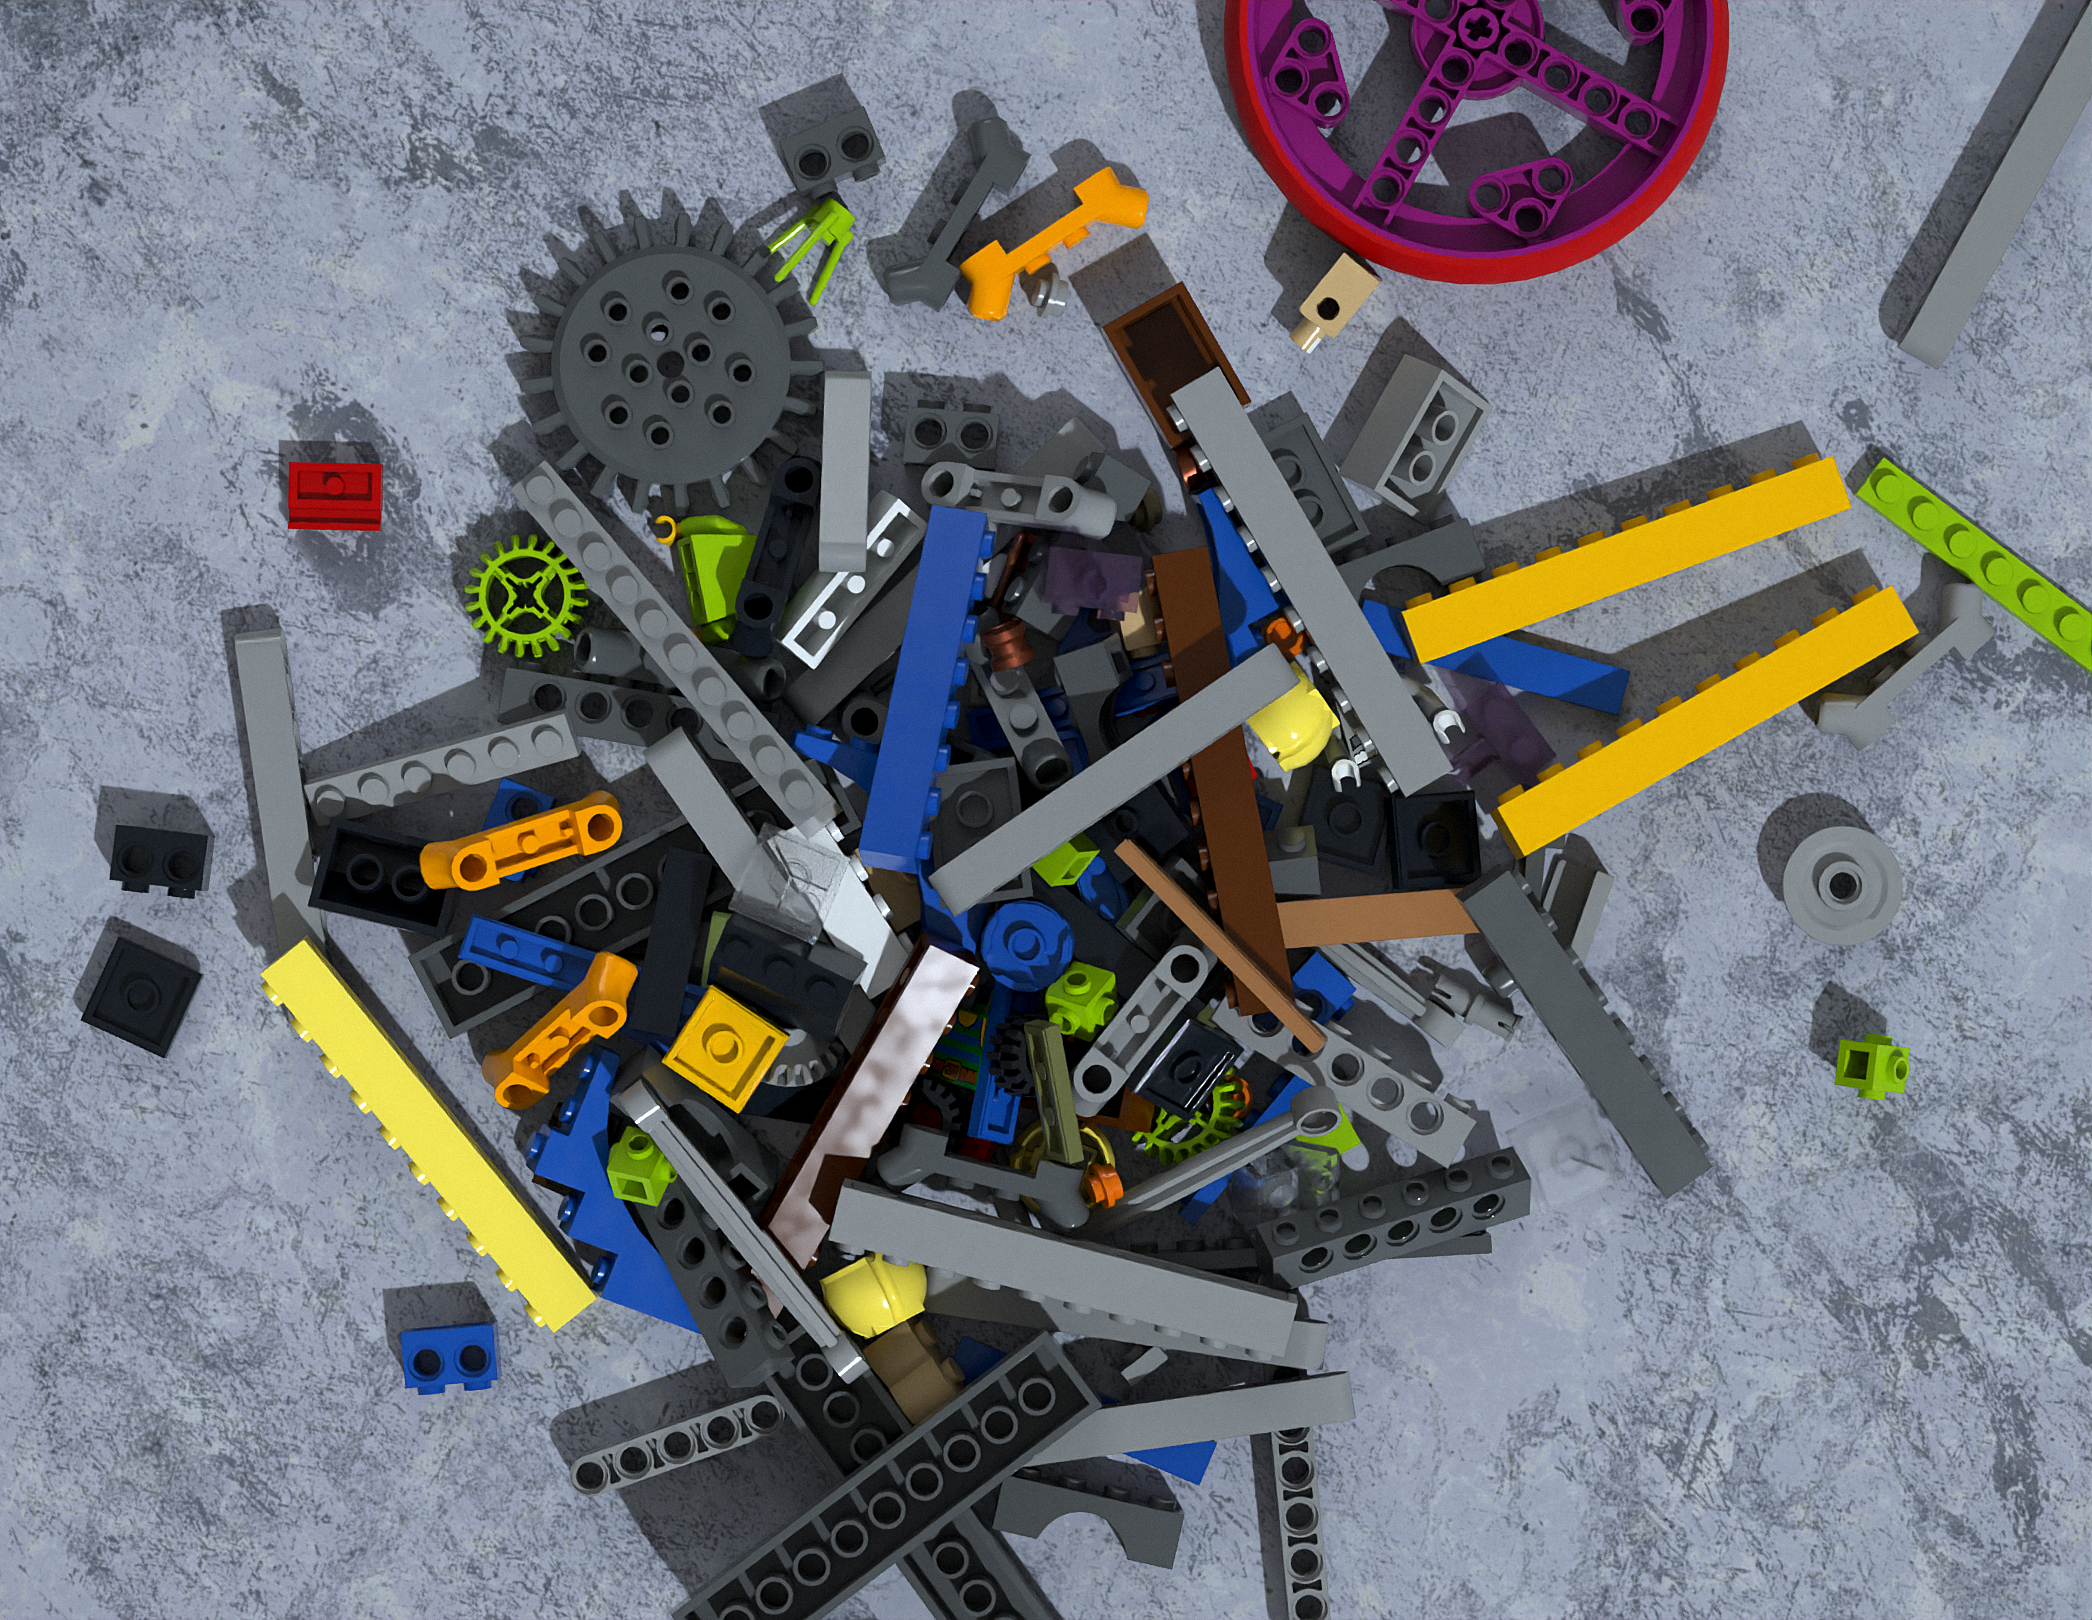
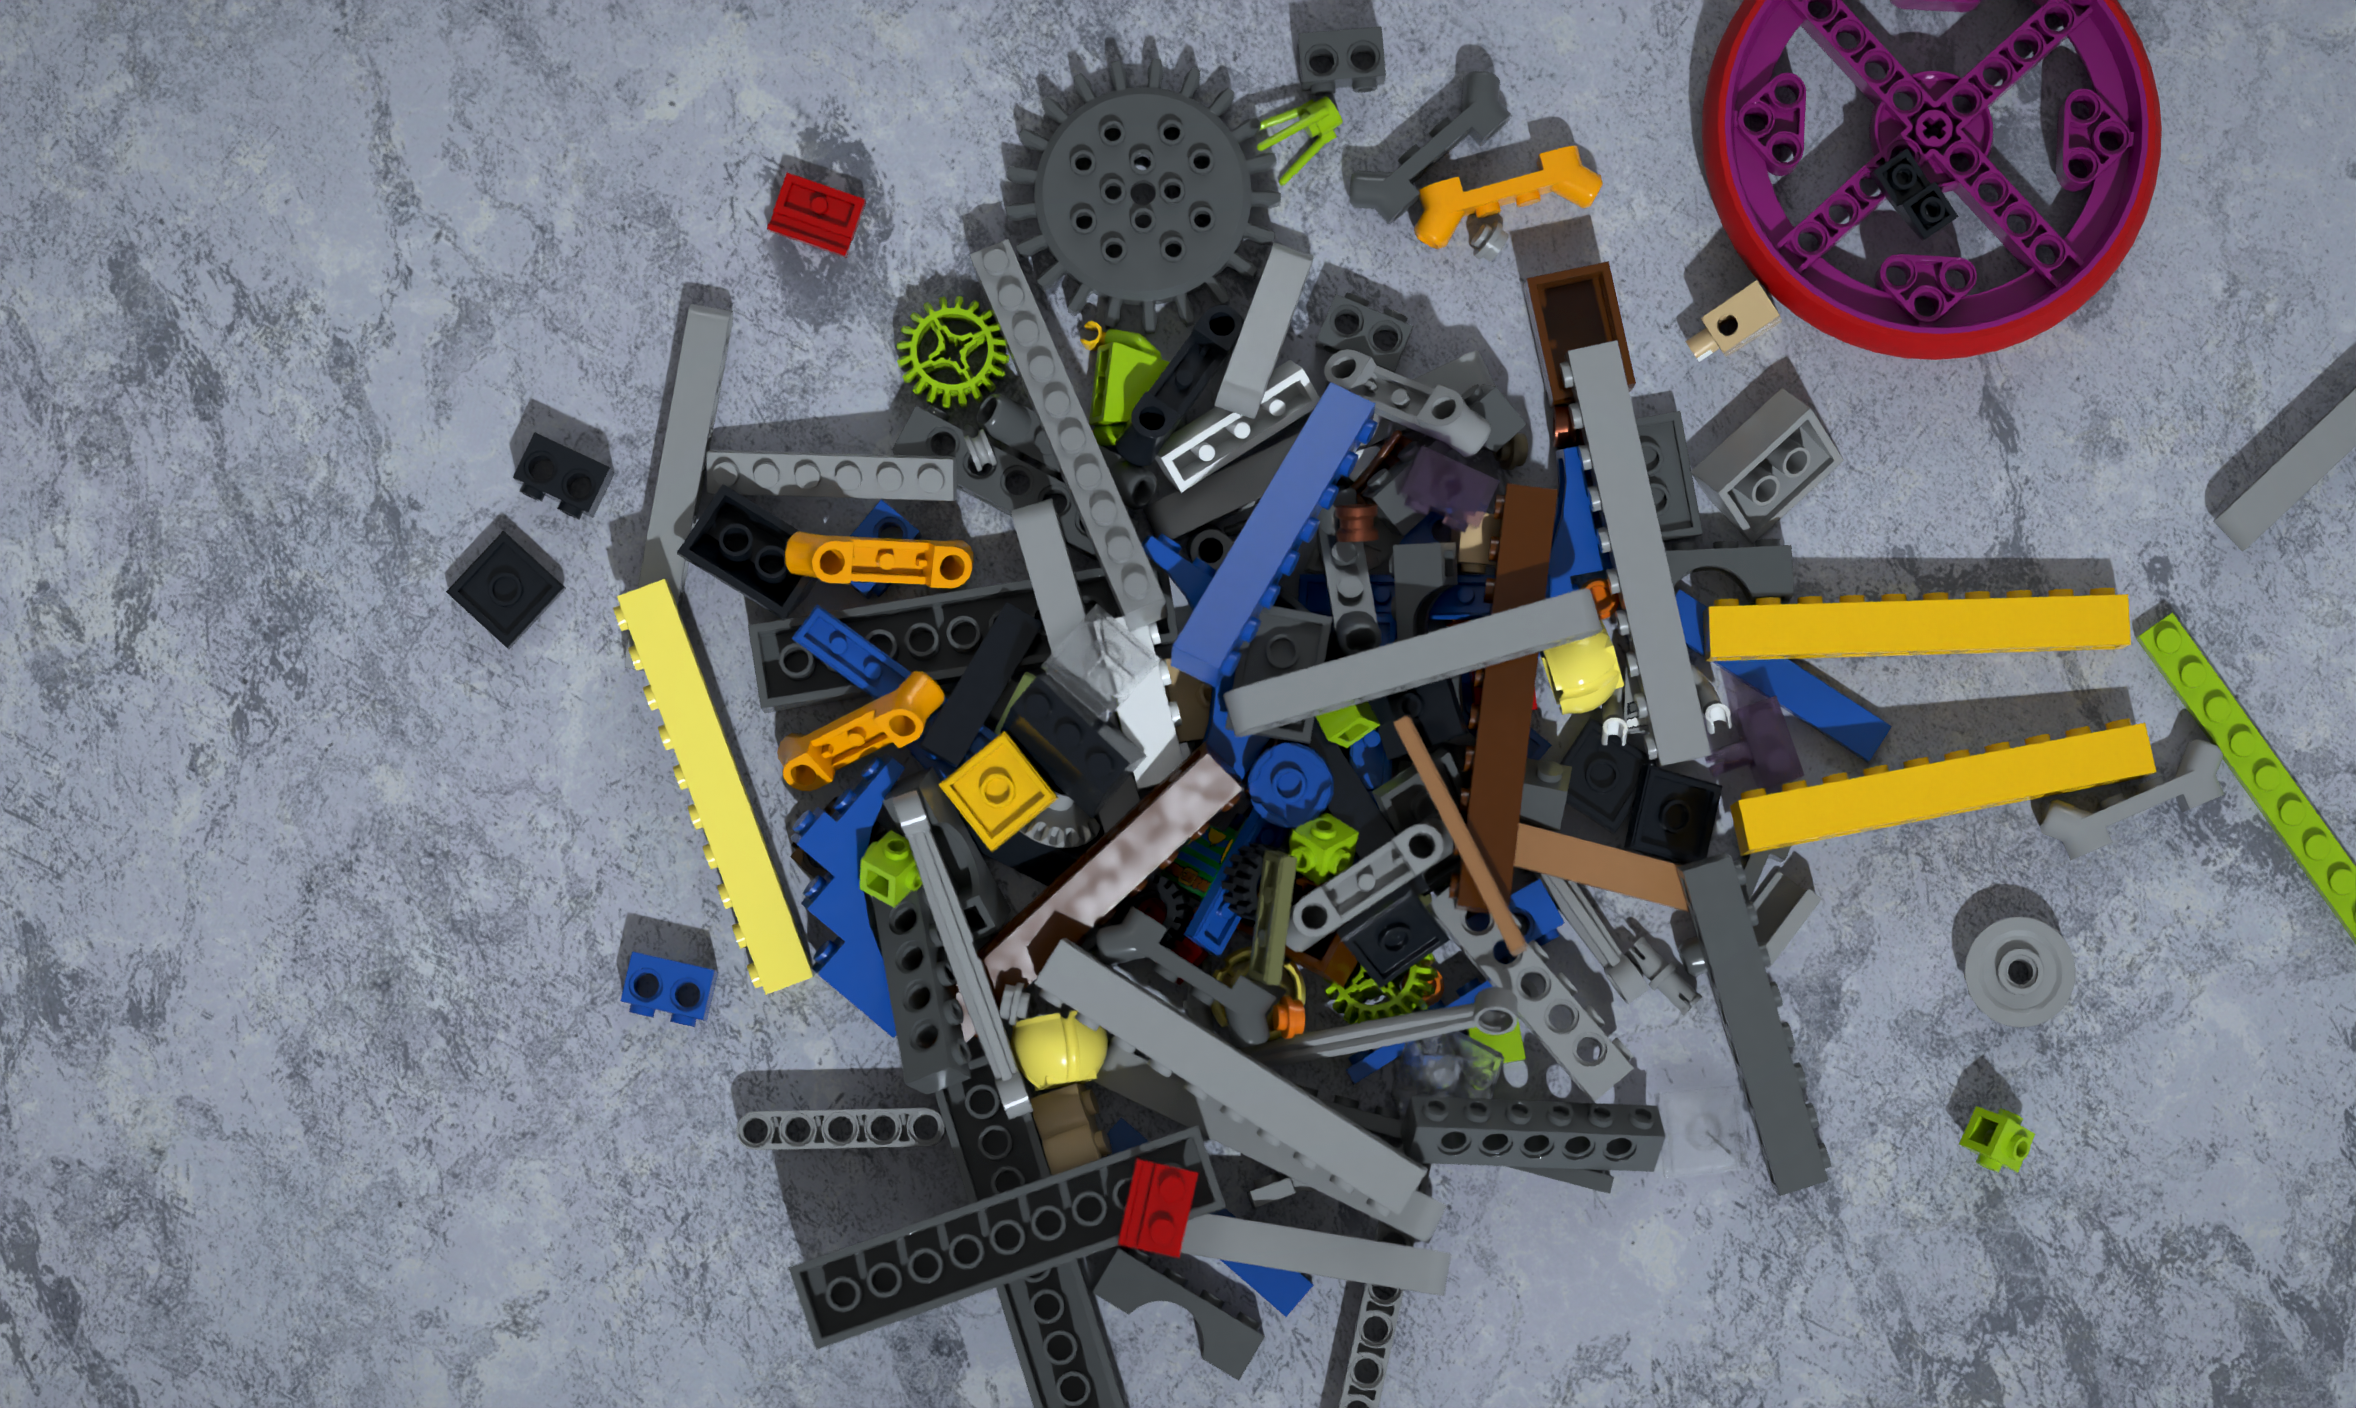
camera: 20 degrees right, 5 degrees down
none -> light grey bush [964,429,997,472]
none -> light grey plate [1000,982,1031,1026]
none -> red plate [1118,1159,1198,1258]
none -> black slope [1869,149,1959,241]

